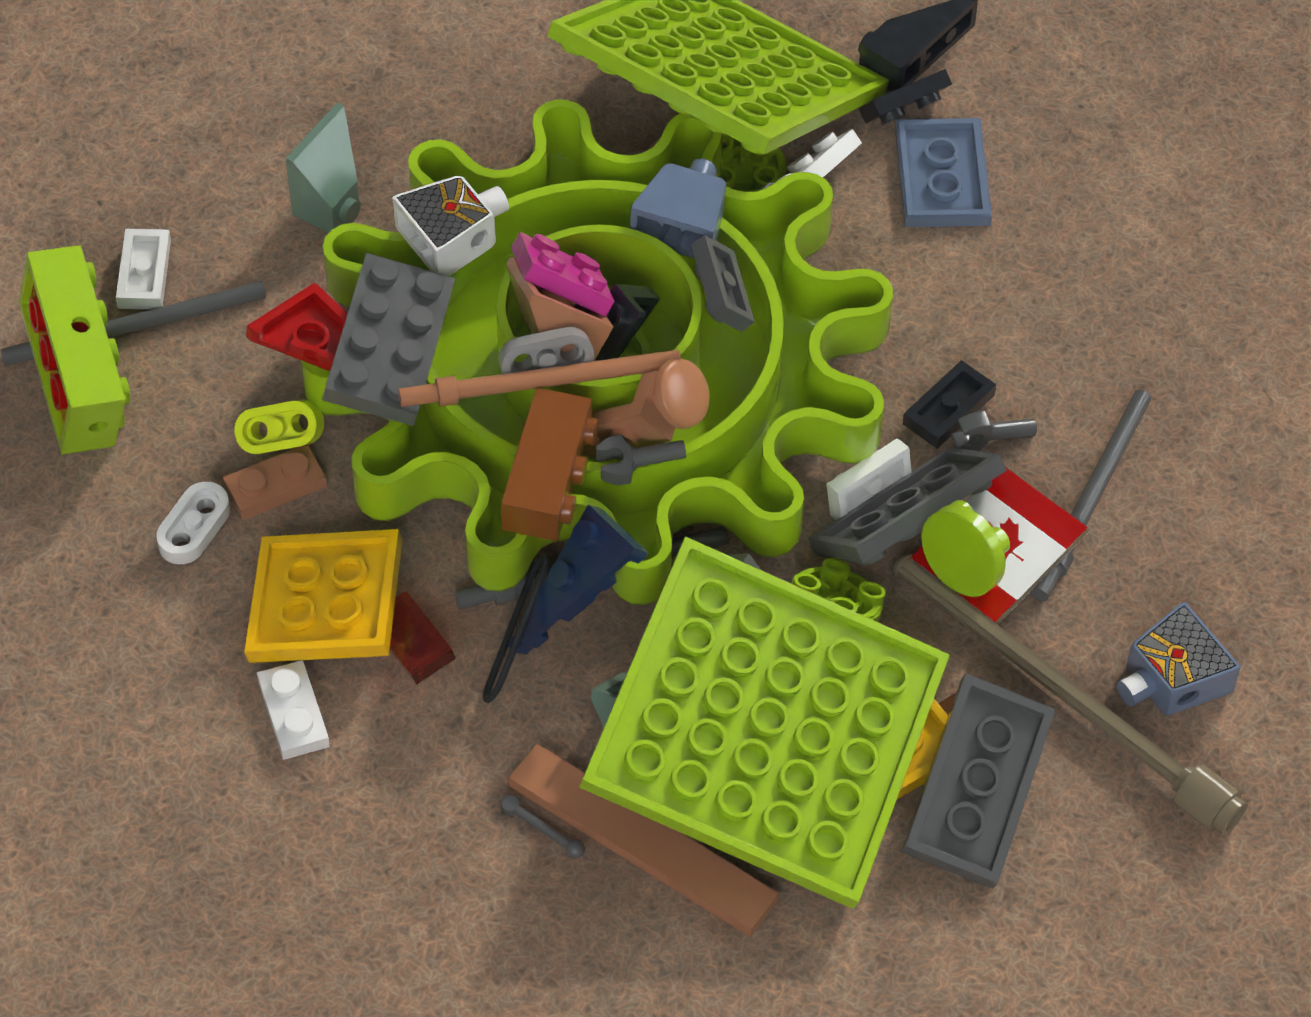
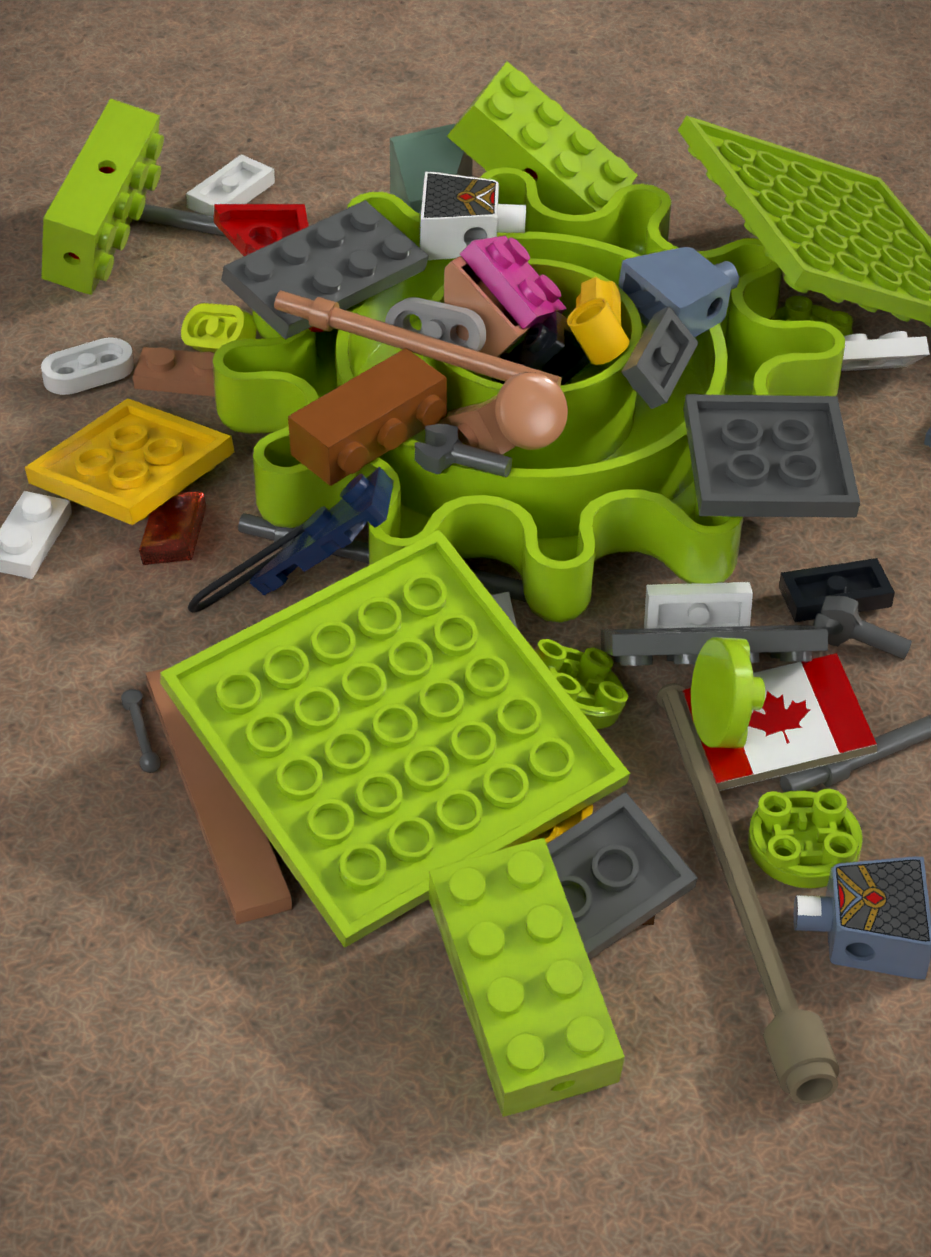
camera: 35 degrees right, 10 degrees down
none -> lime brick [429,837,625,1117]
none -> lime brick [447,61,638,215]
none -> yellow piece [567,277,630,365]
none -> dark grey plate [683,394,860,518]
none -> lime tile [748,789,863,888]

